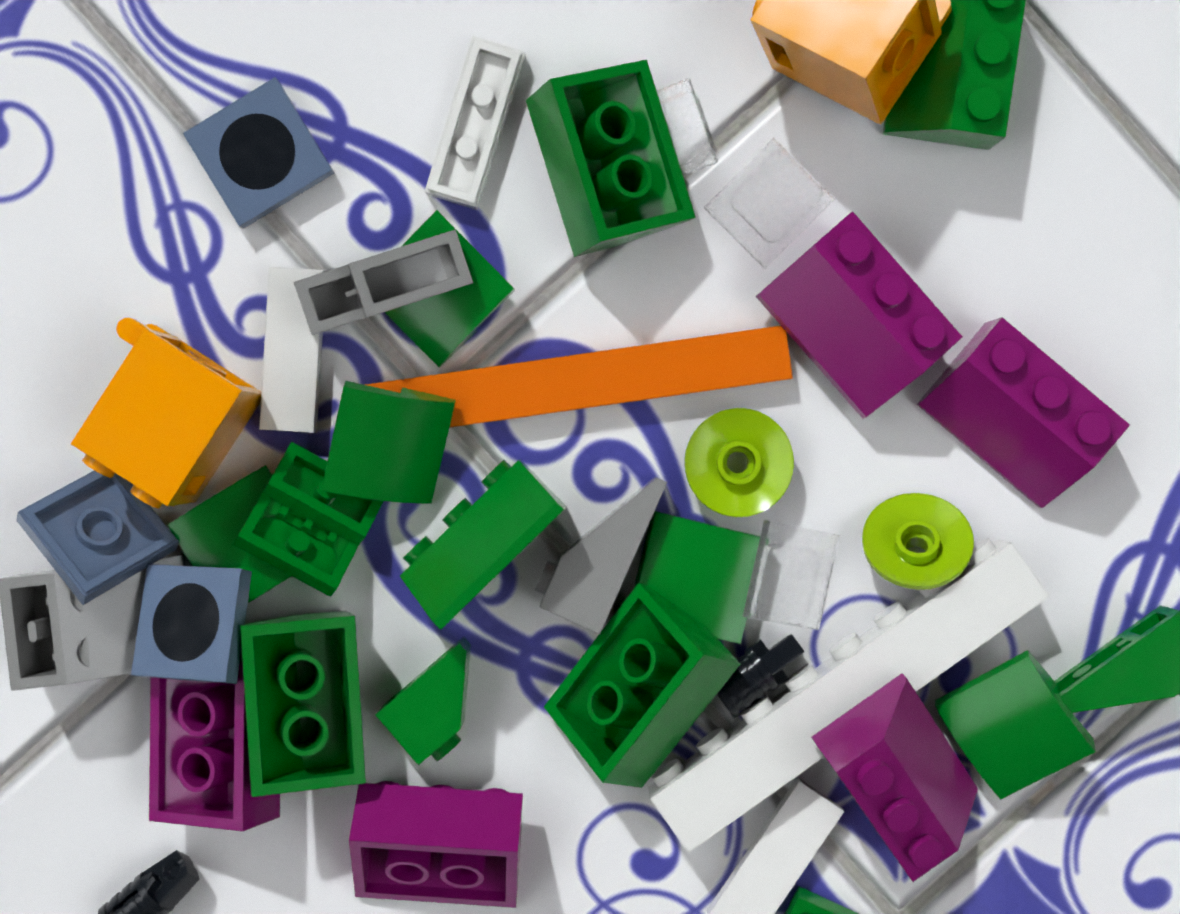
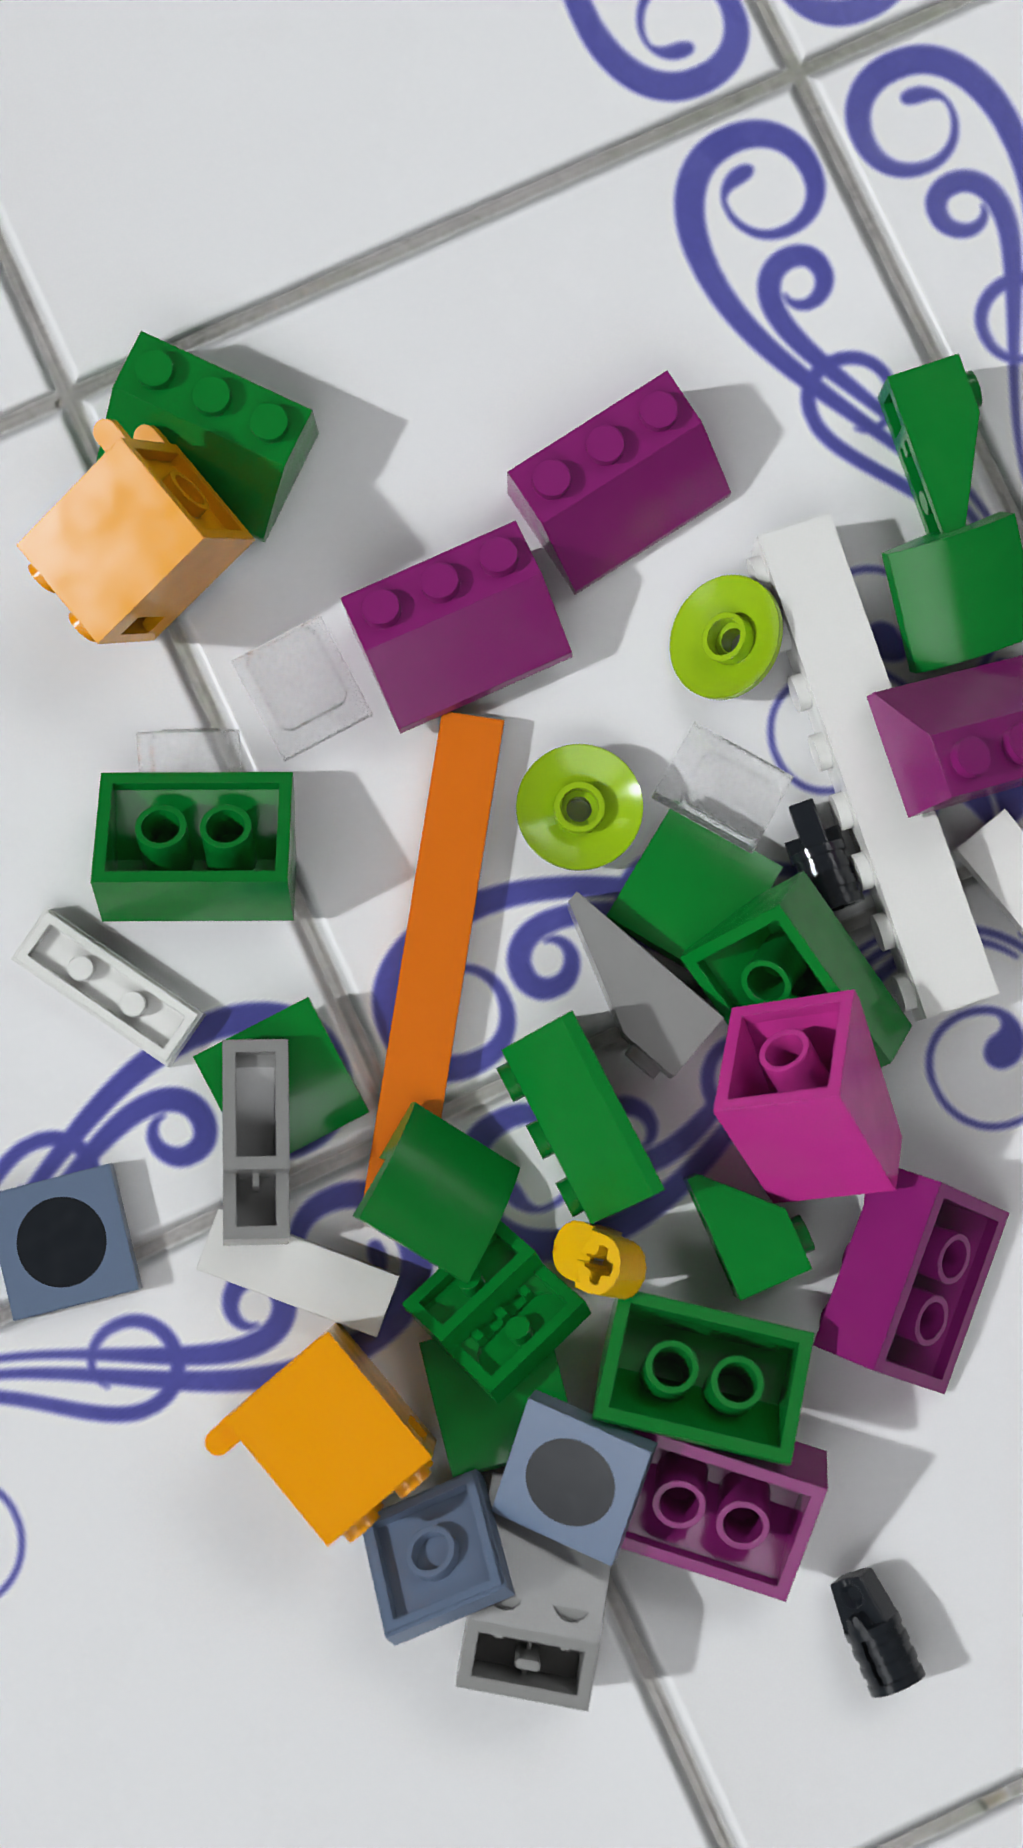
camera: 70 degrees left, 5 degrees down
none -> yellow piece [552,1220,647,1300]
none -> dark pink slope [713,989,902,1204]

